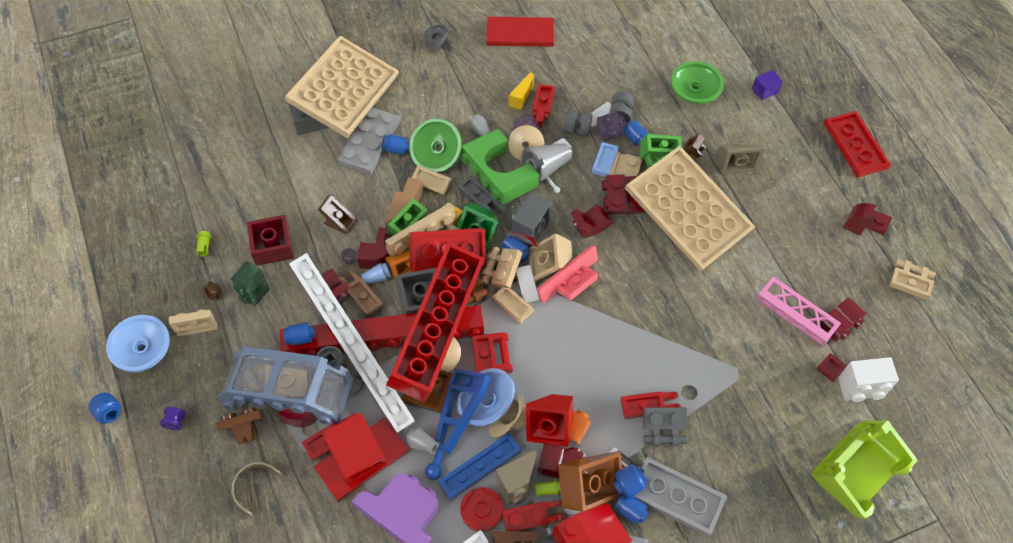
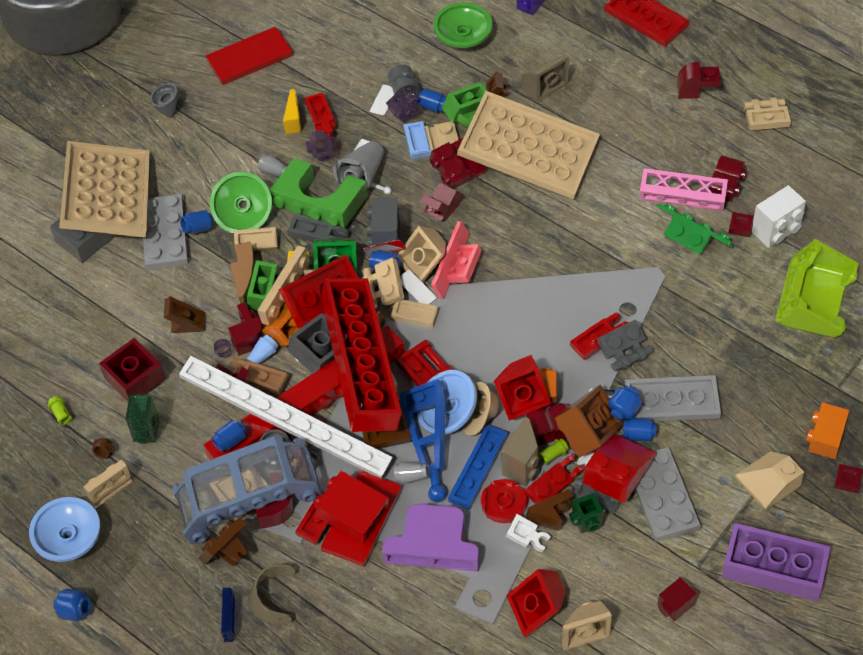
camera: 25 degrees left, 5 degrees down
dark purple wheel [160,407,186,430] -> none
tan dish [508,125,544,160] -> none
dark grey wheel [563,109,593,137] -> none
none -> clear blue tile [221,587,235,643]
none -> green bracket [656,203,734,255]

